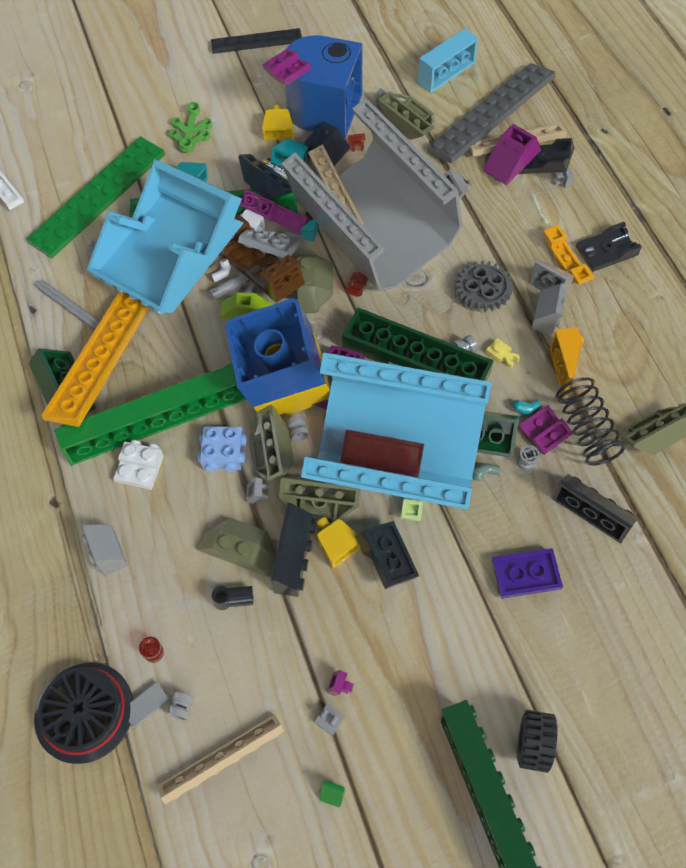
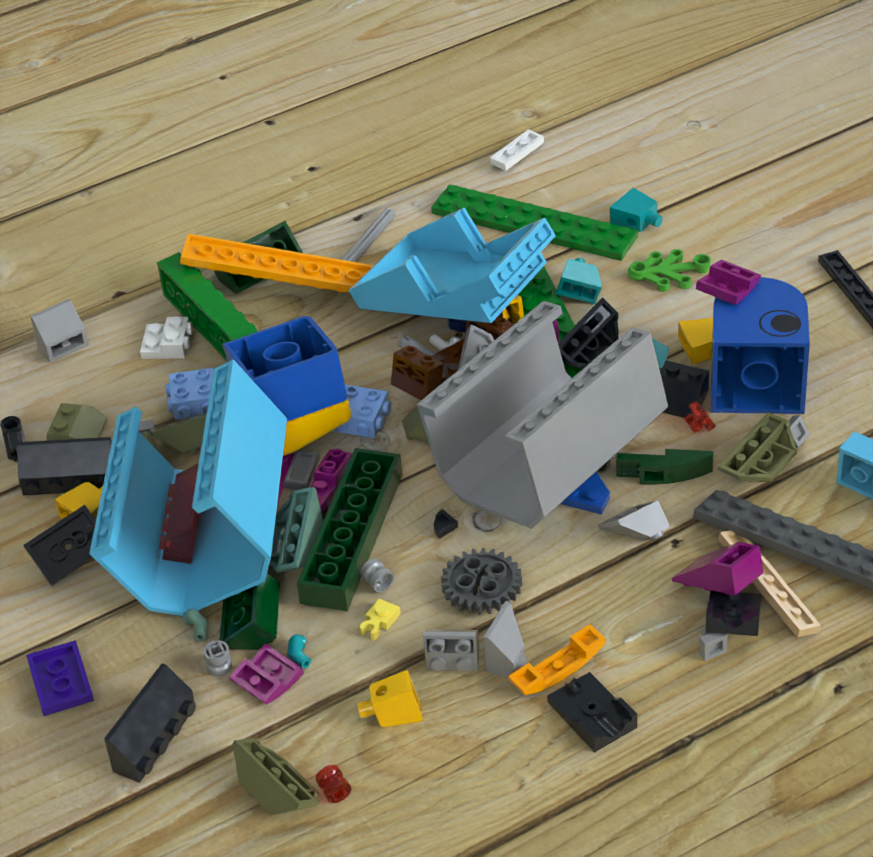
camera: 80 degrees right, 20 degrees down
lime slope [220,293,273,319] -> none
light orange slope [549,327,584,397] -> none
black piece [555,377,626,466] -> none
none -> clear red wheel [315,765,352,803]
none -> yellow torso [357,670,423,727]
none -> black tile [434,509,458,539]
none -> teal torso [610,188,663,232]

